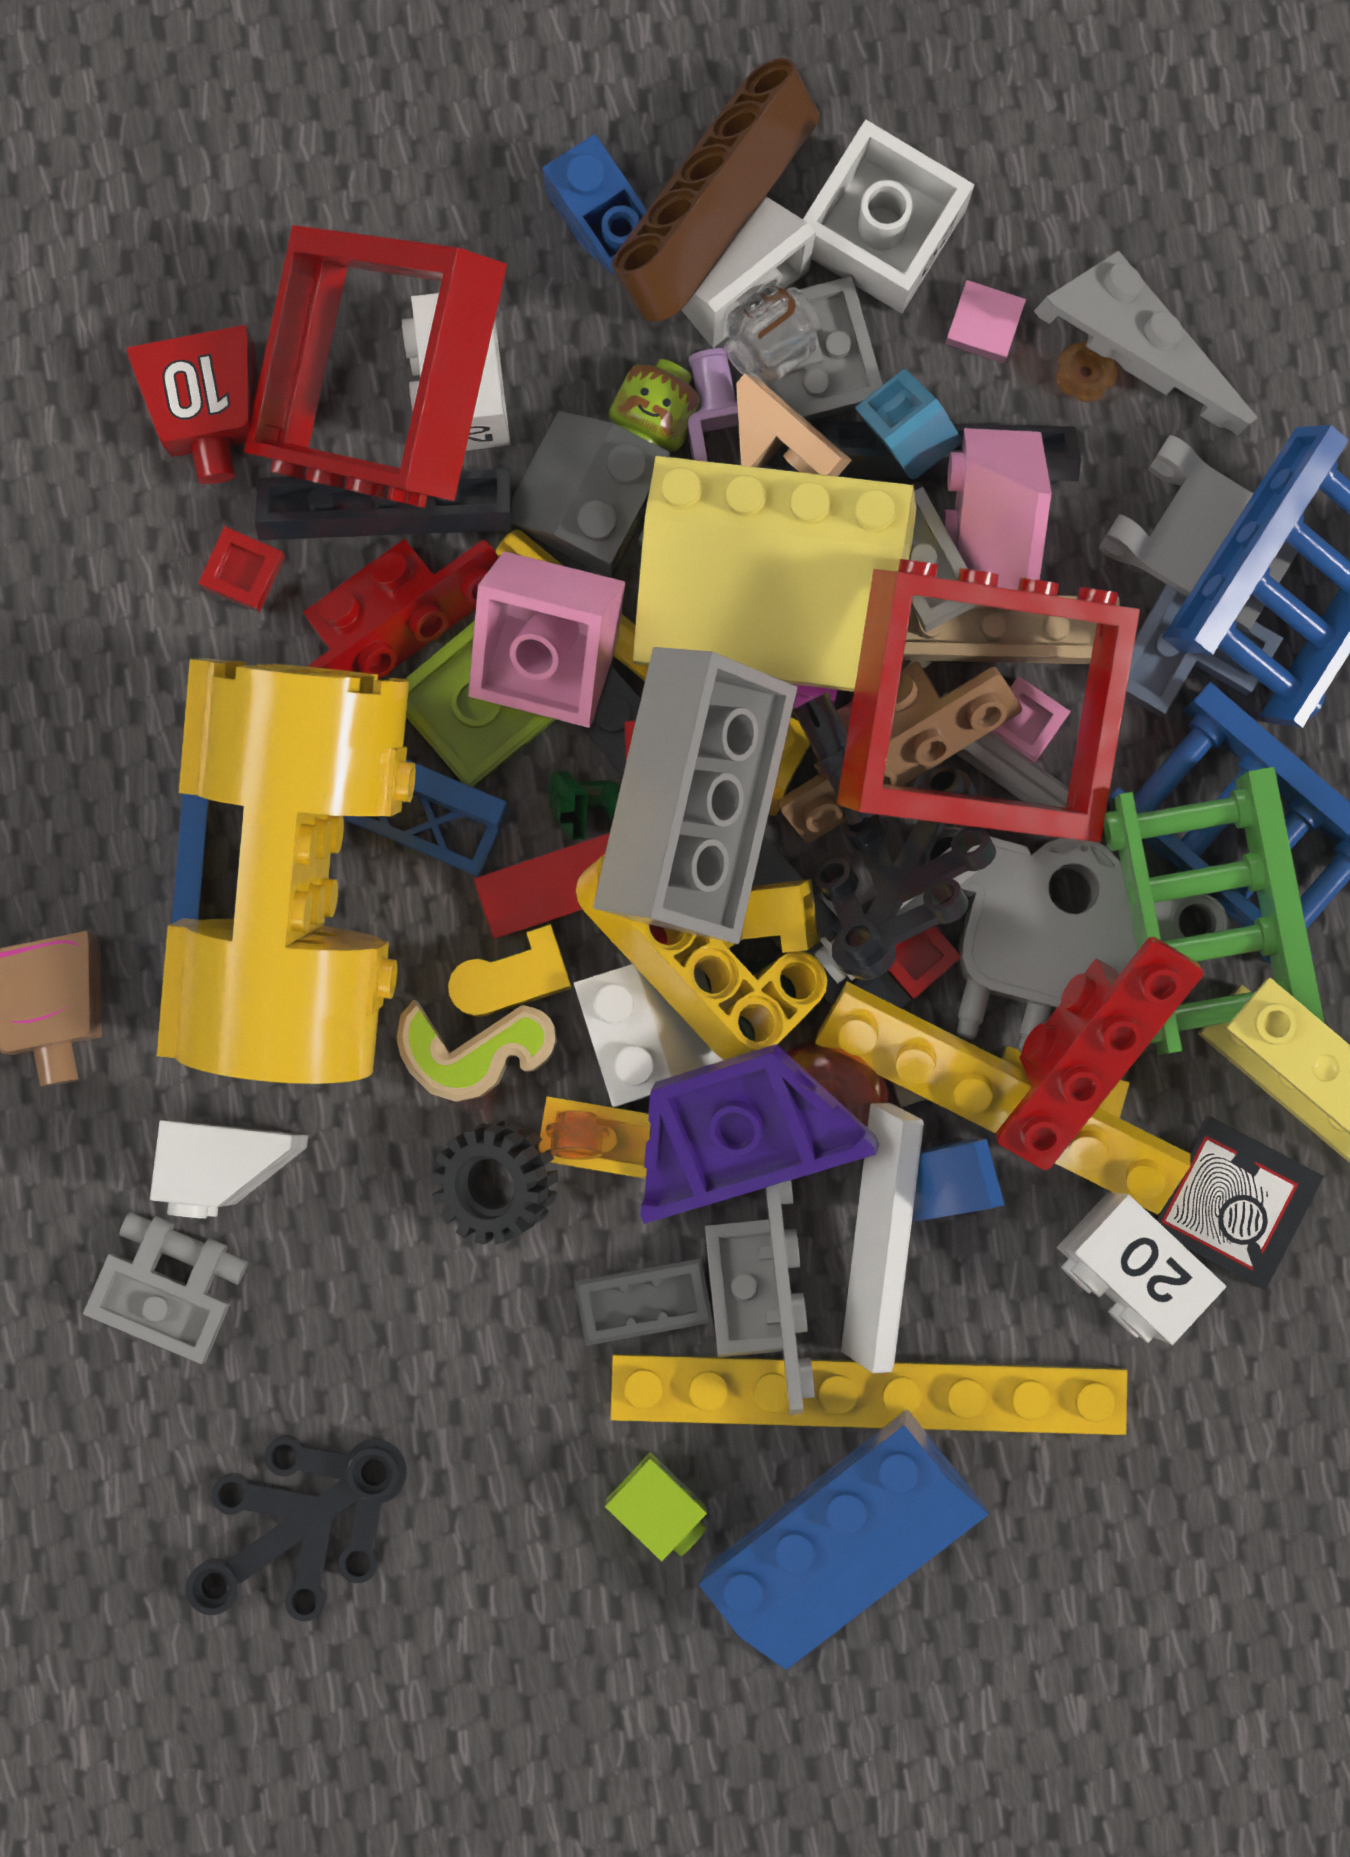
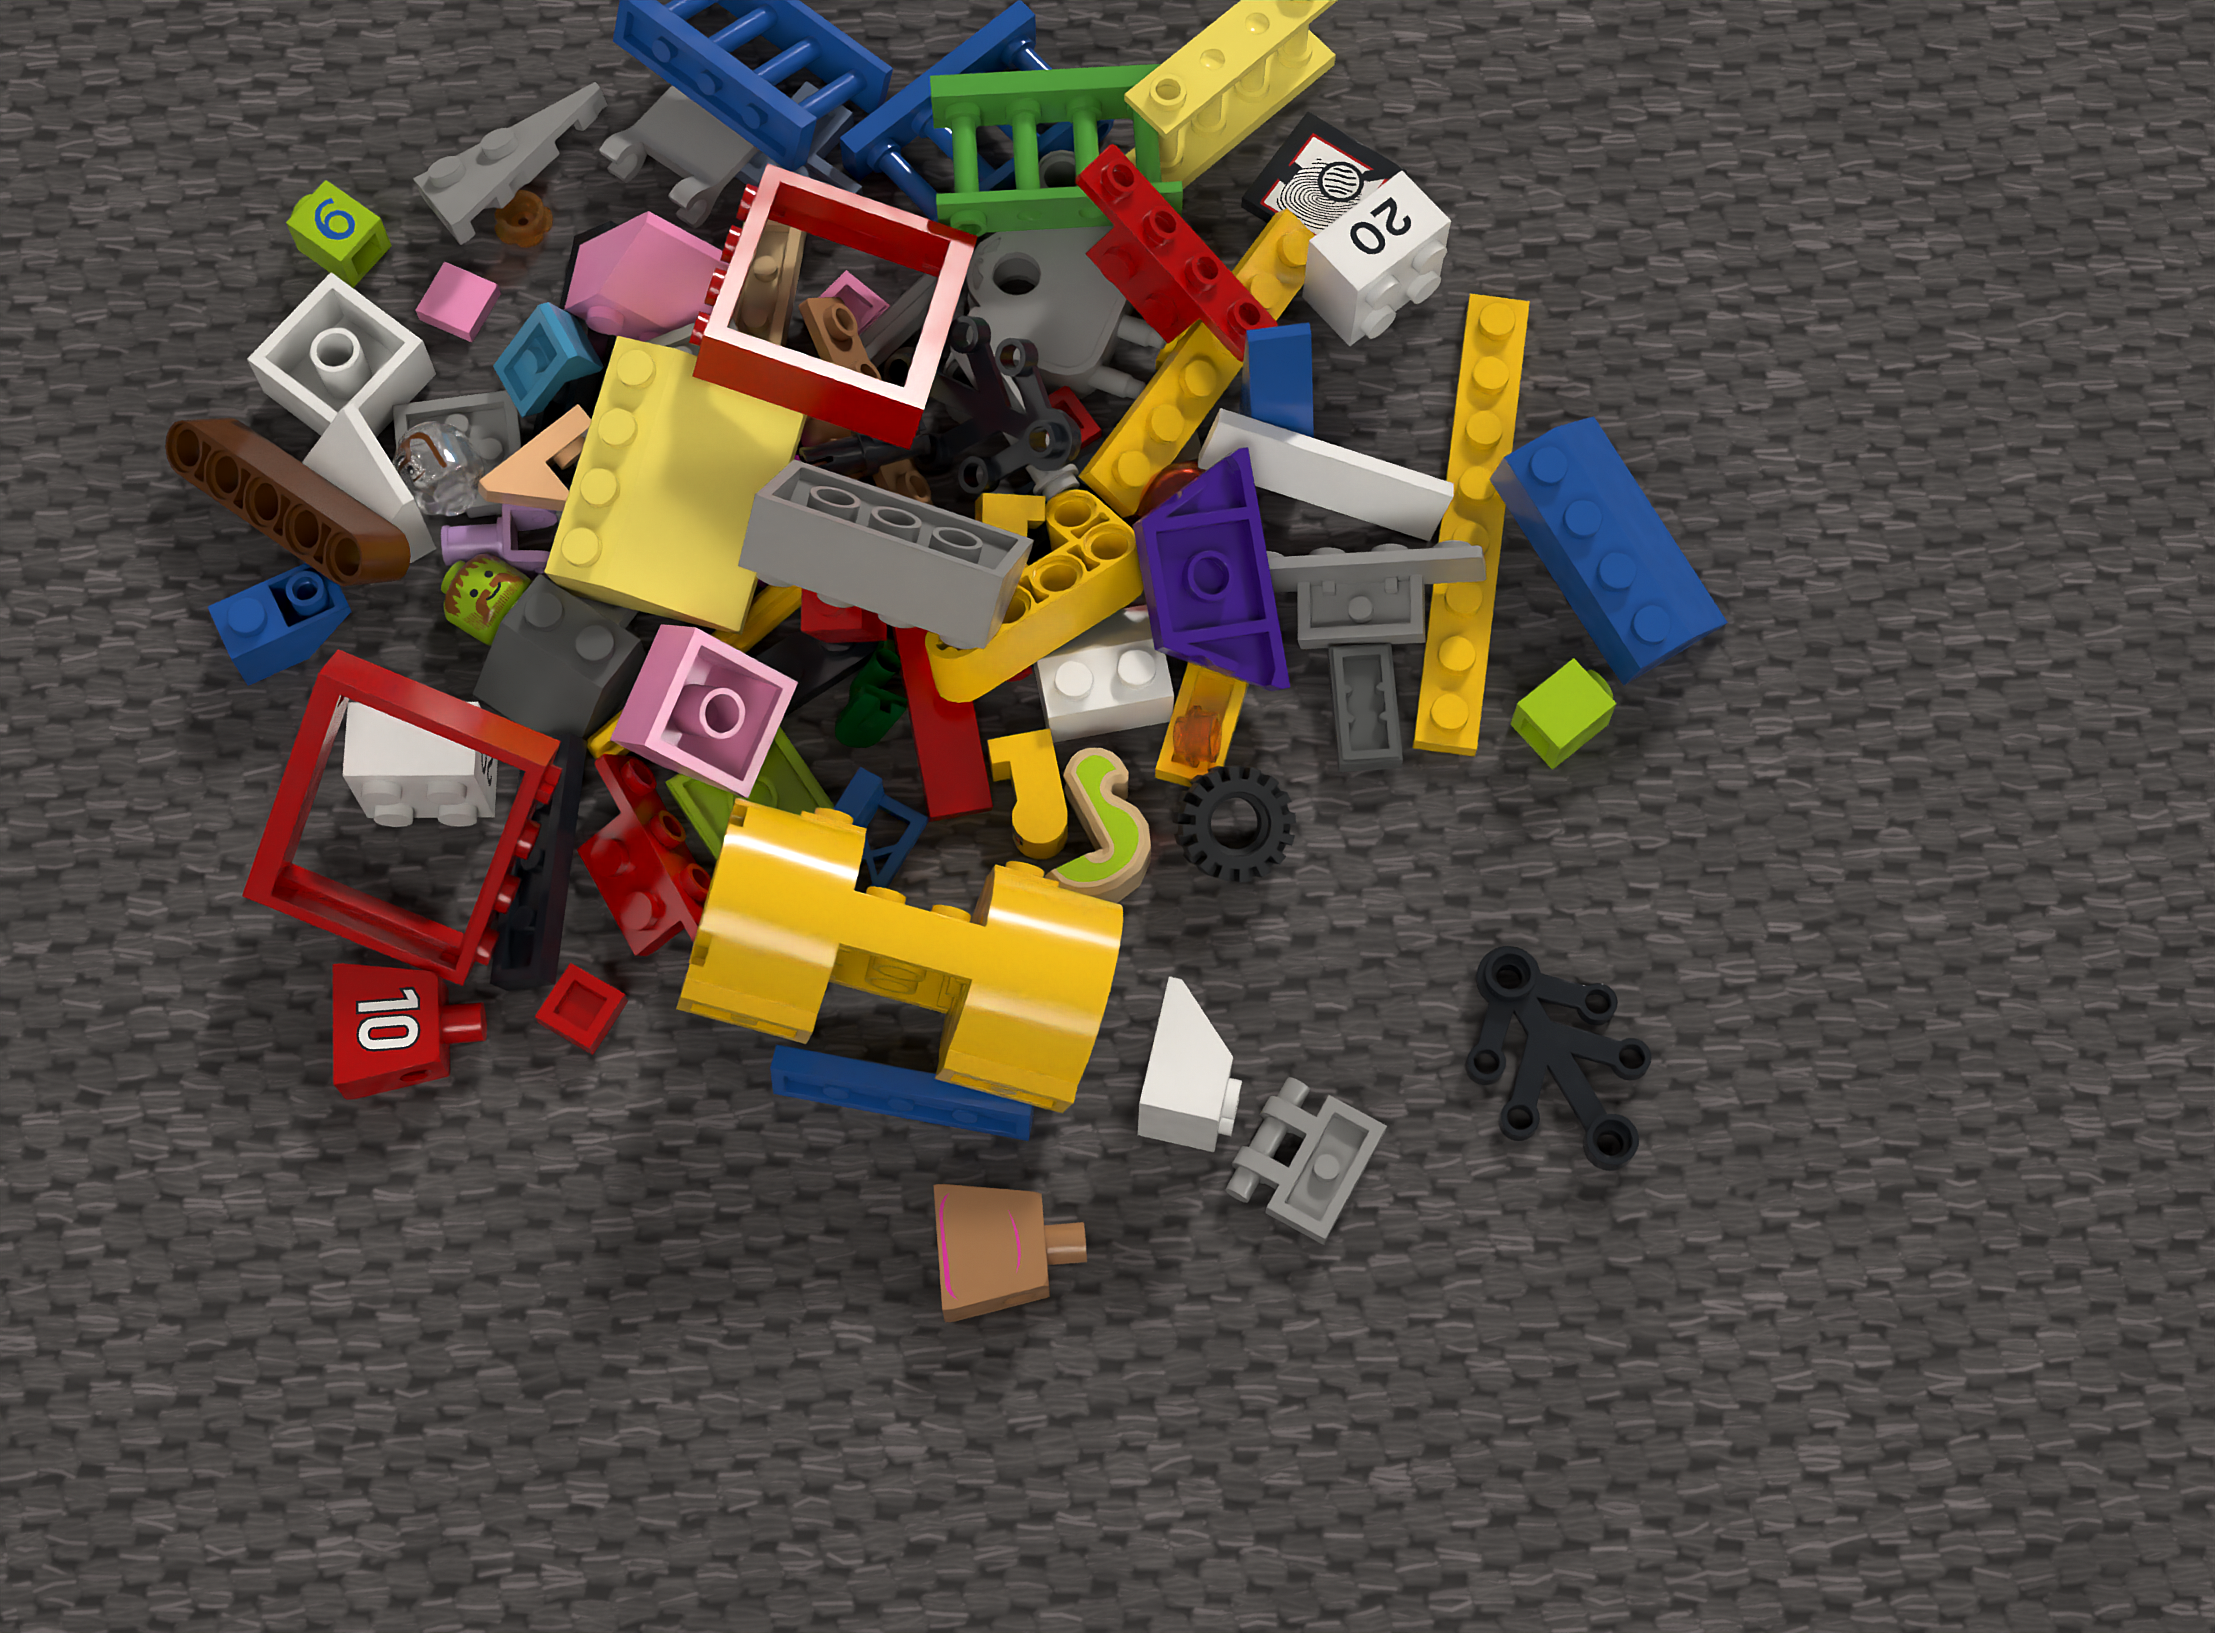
camera: 80 degrees left, 15 degrees down
none -> lime brick [286,180,392,288]

